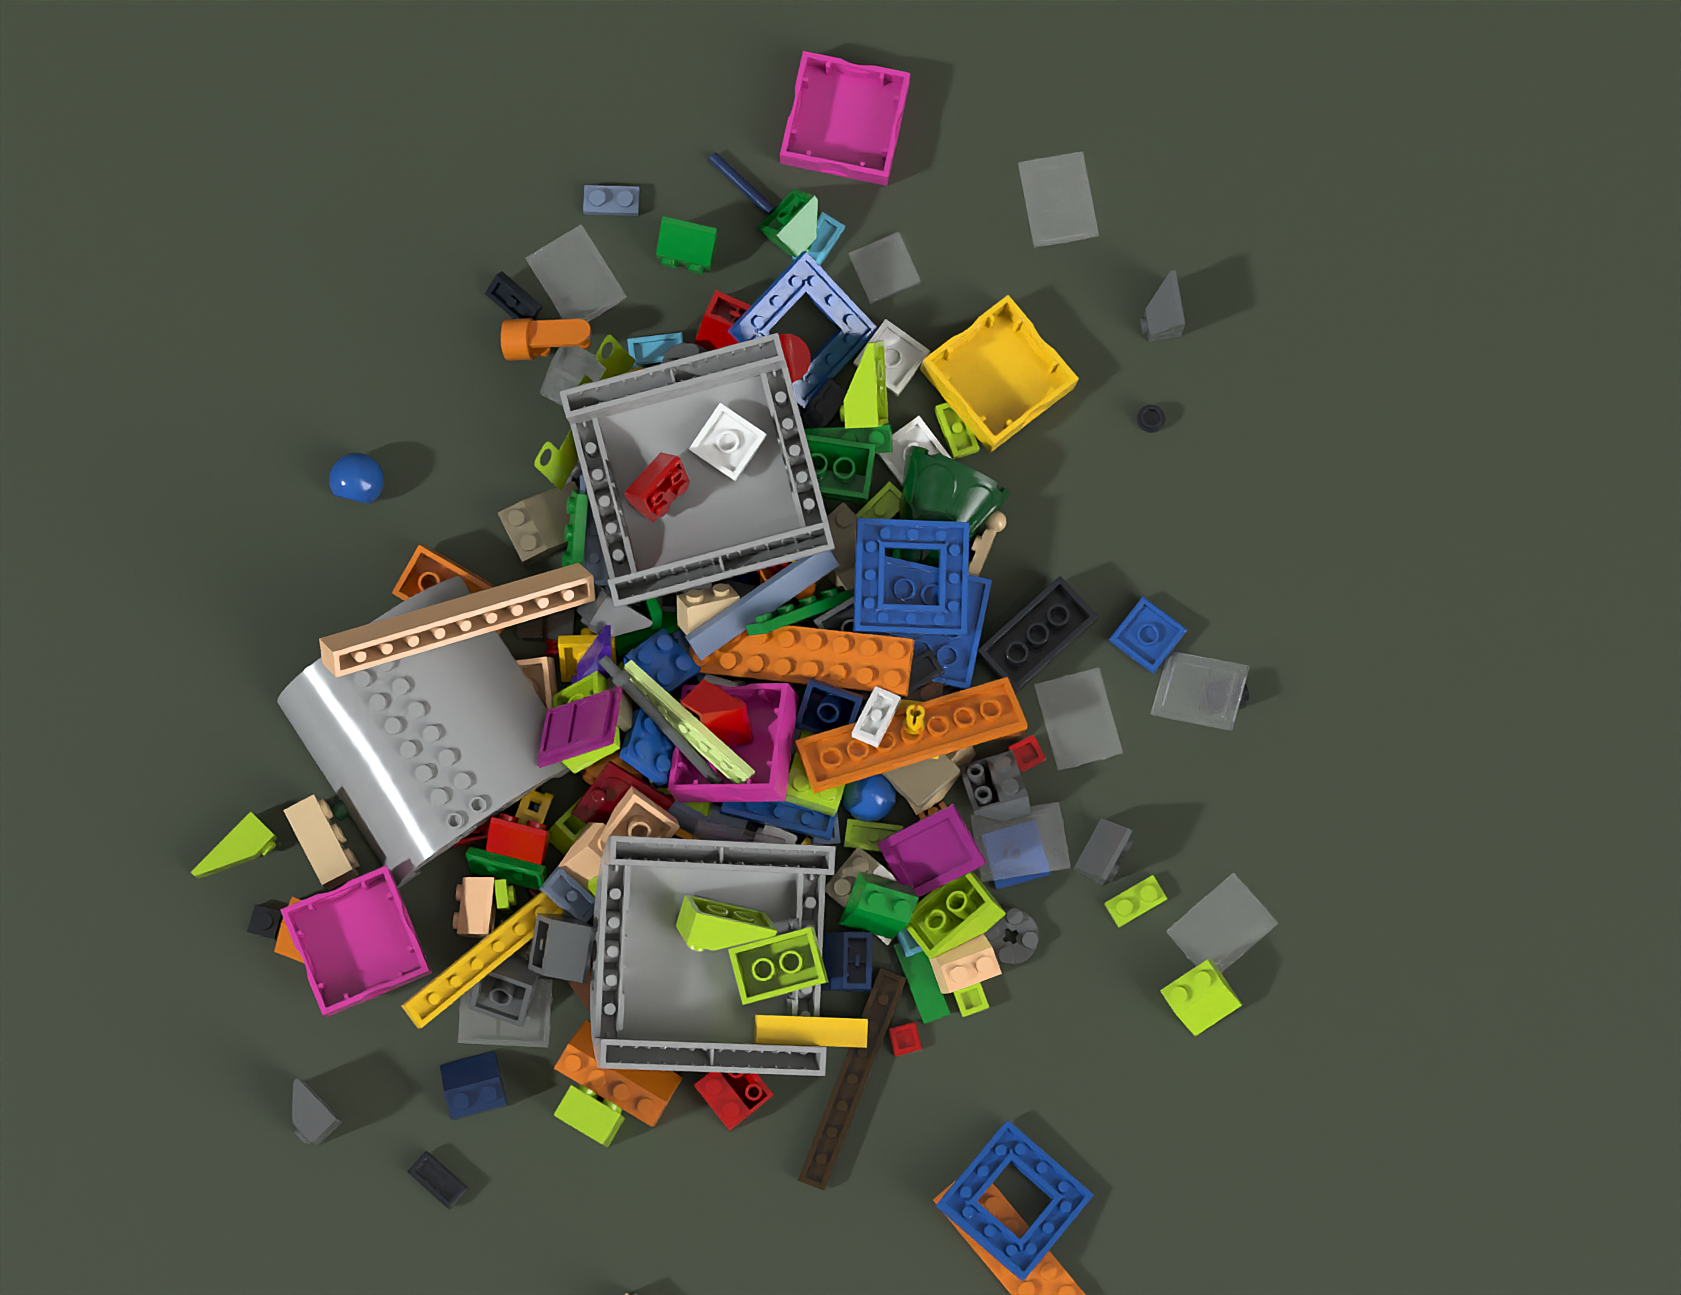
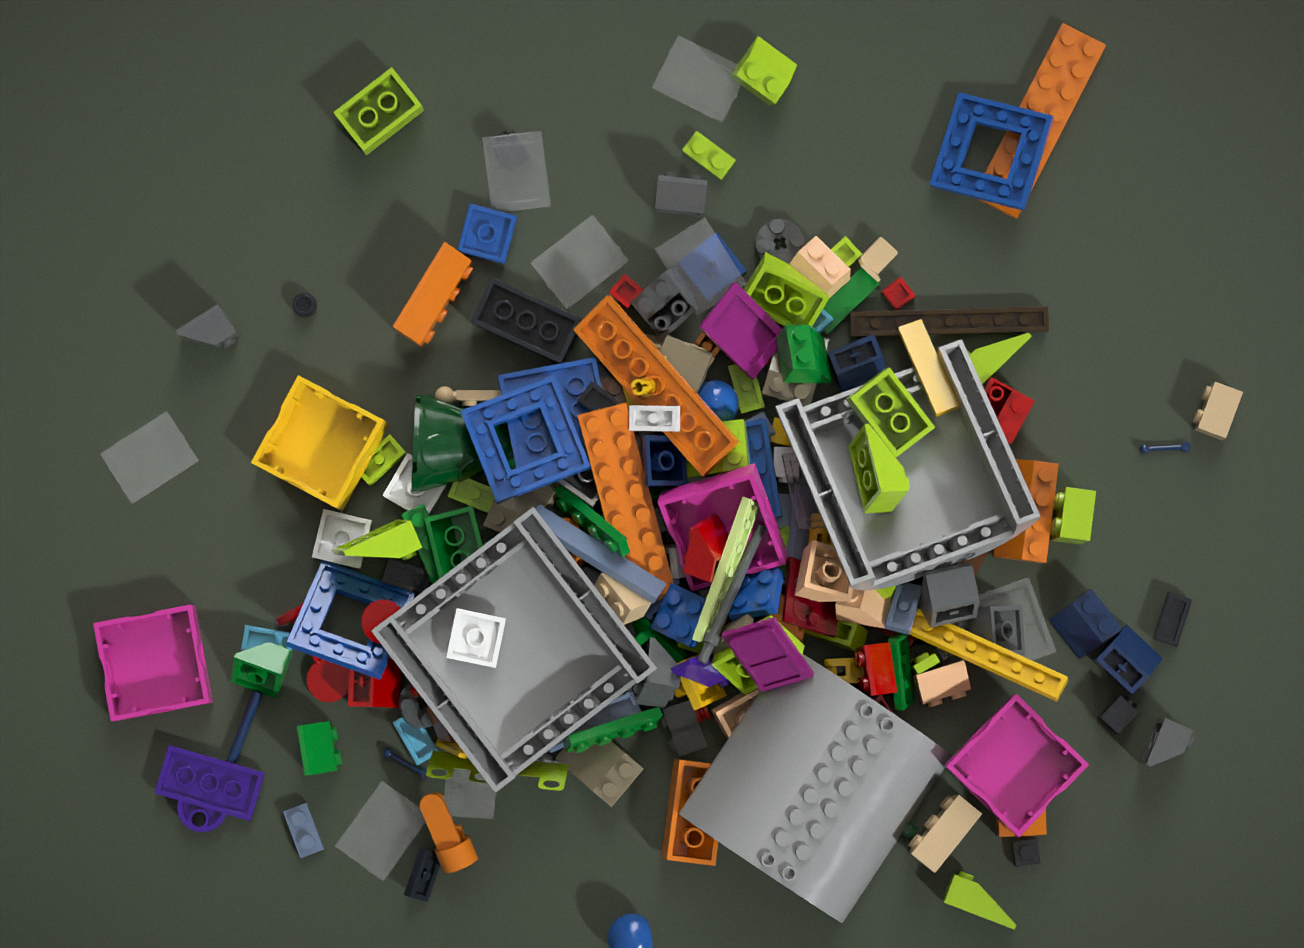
camera: 110 degrees left, 5 degrees up
light nougat brick [319,563,595,677] -> none
red slope [624,452,690,523] -> none
clear tile [848,232,921,305] -> none
none -> dark purple plate [155,745,265,832]
none -> red piece [275,603,349,702]
none -> lime brick [333,67,424,156]
none -> dark blue hinge [383,748,428,780]
none -> orange slope [393,242,474,347]
none -> tan bracket [858,237,898,282]
none -> lime slope [967,333,1032,384]
none -> dark blue slope [1092,624,1163,695]
none -> black brick [1098,695,1139,735]
none -> dark blue hinge [1139,442,1191,454]

